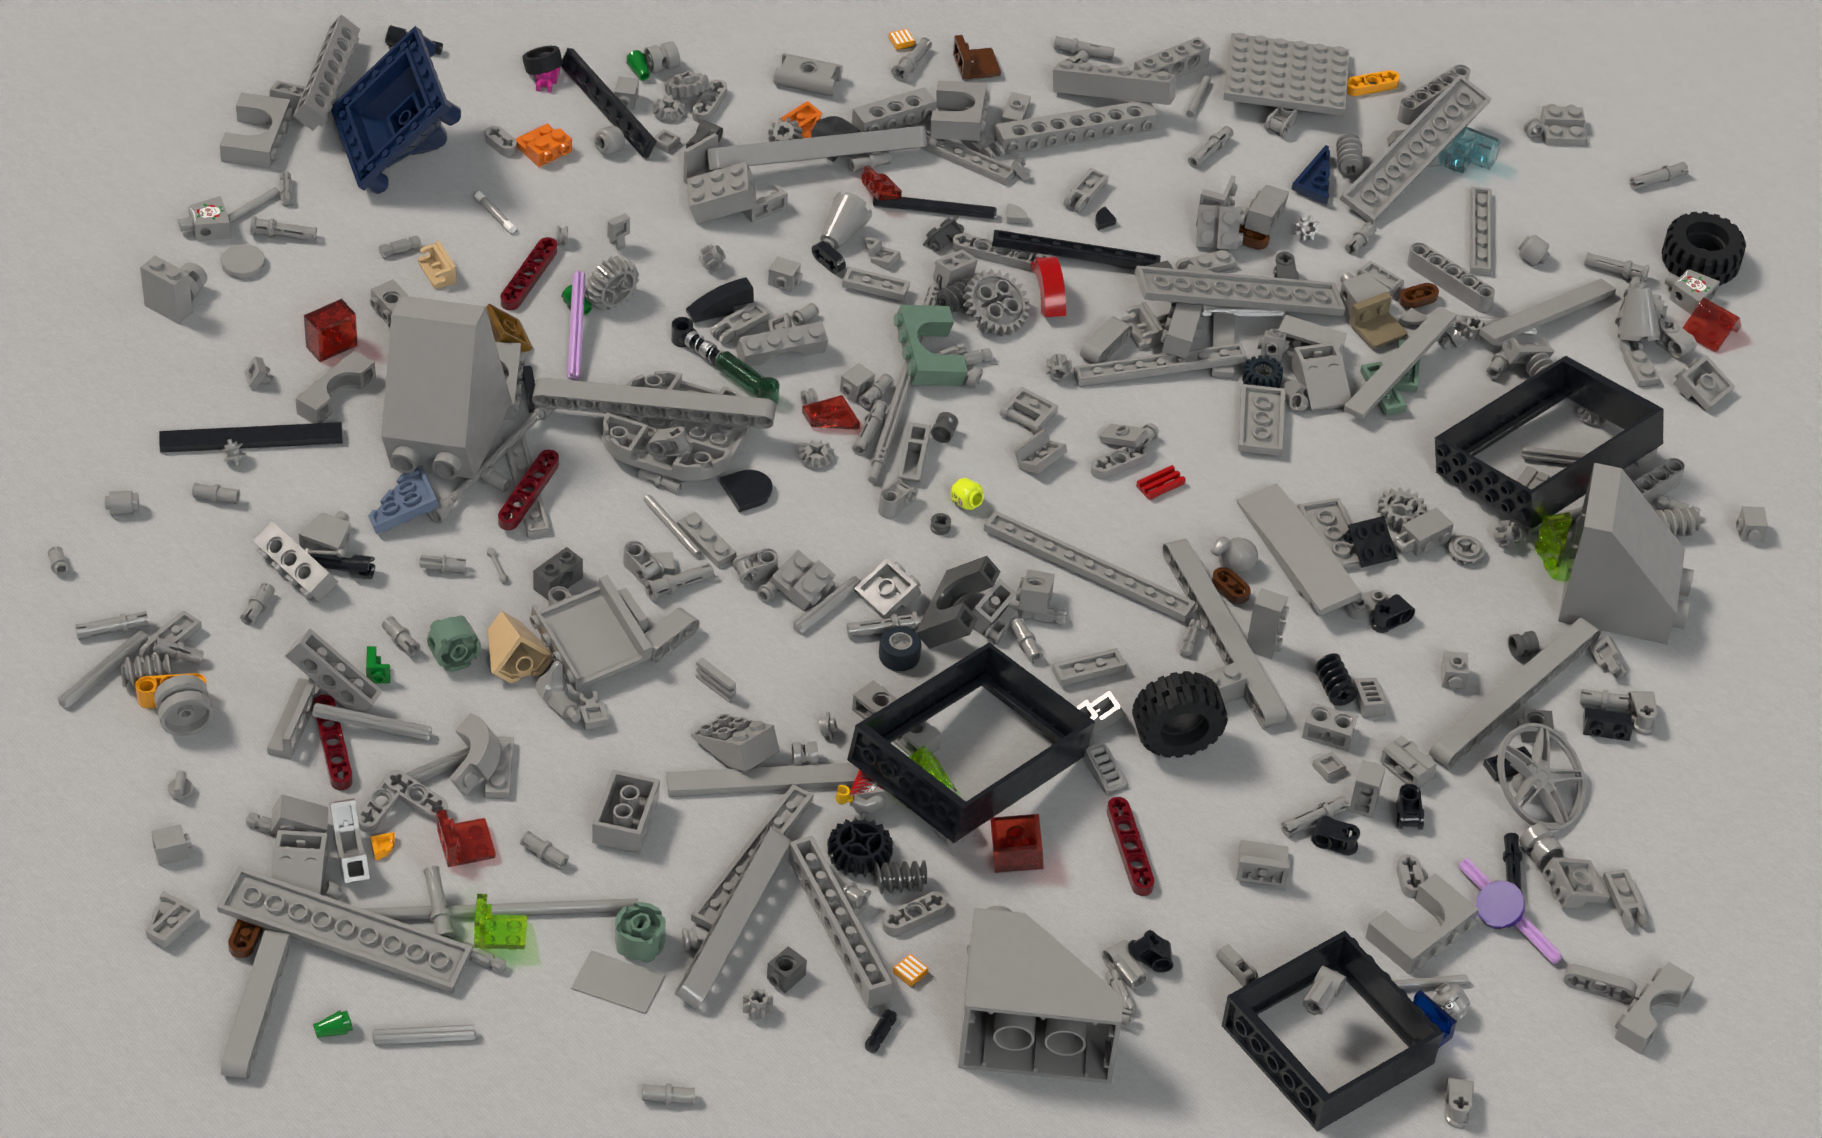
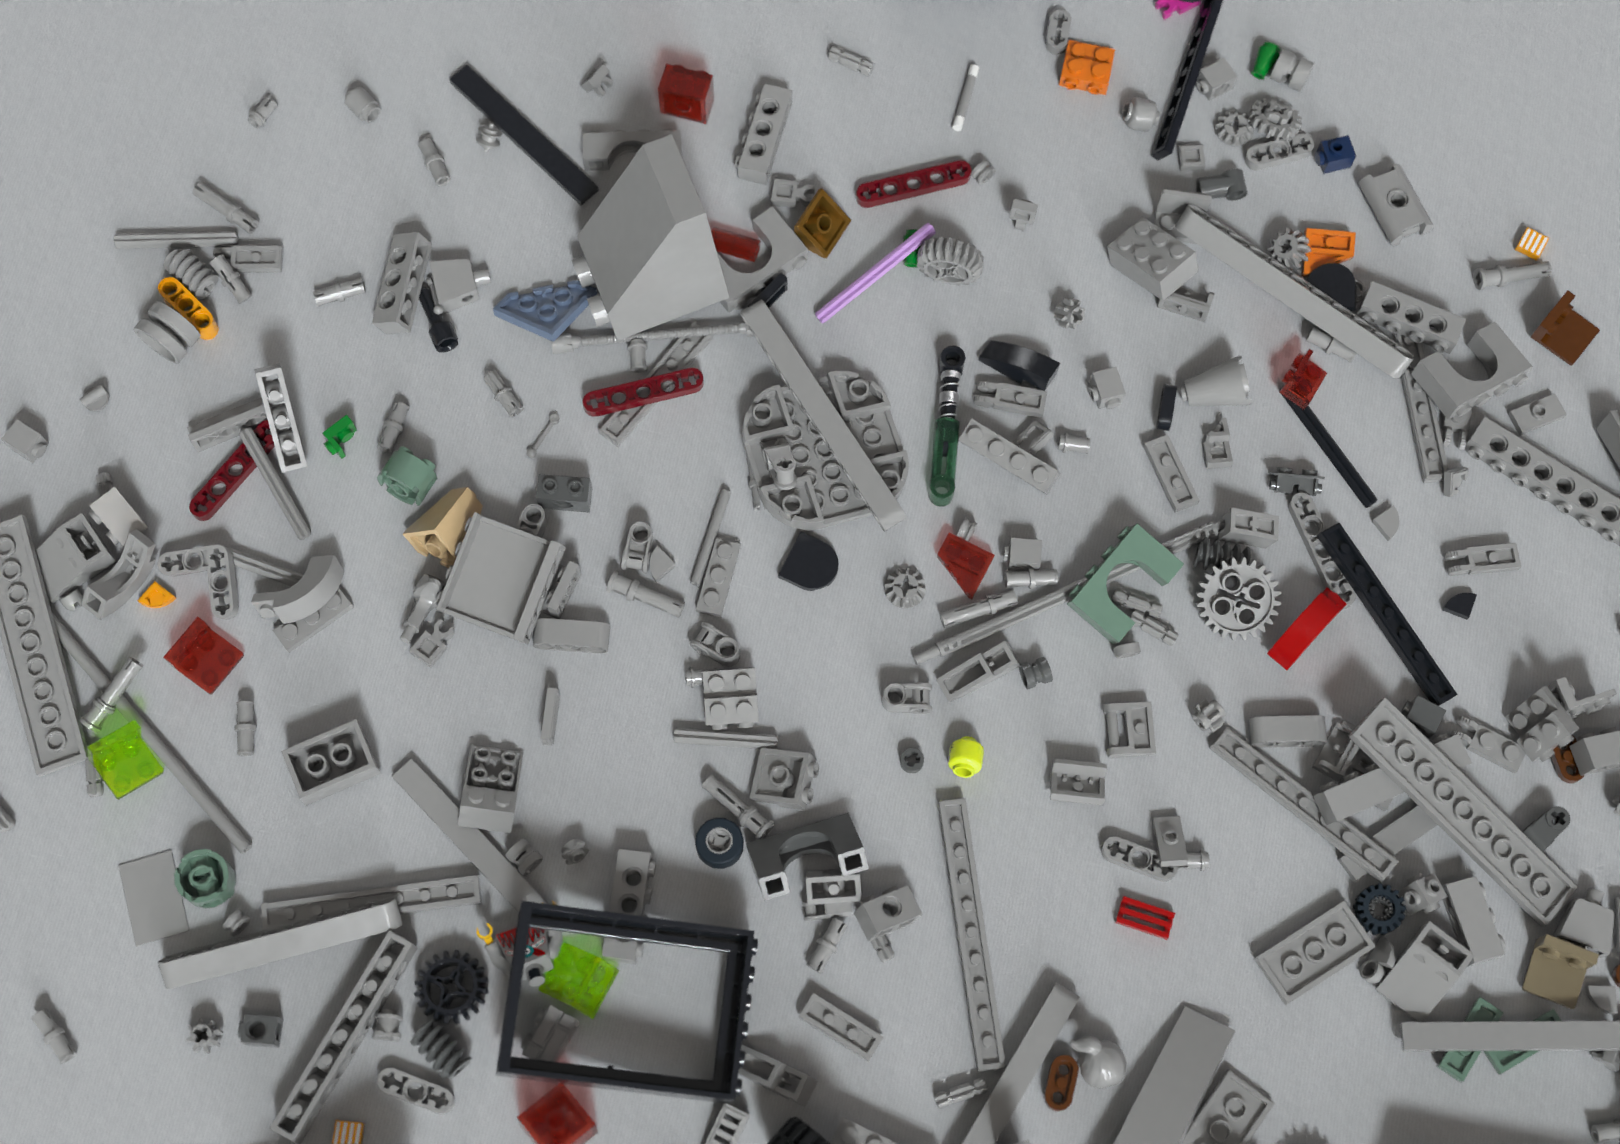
camera: 55 degrees right, 25 degrees up
tan hinge [418,241,457,289] -> none
none -> dark blue brick [1315,135,1356,174]

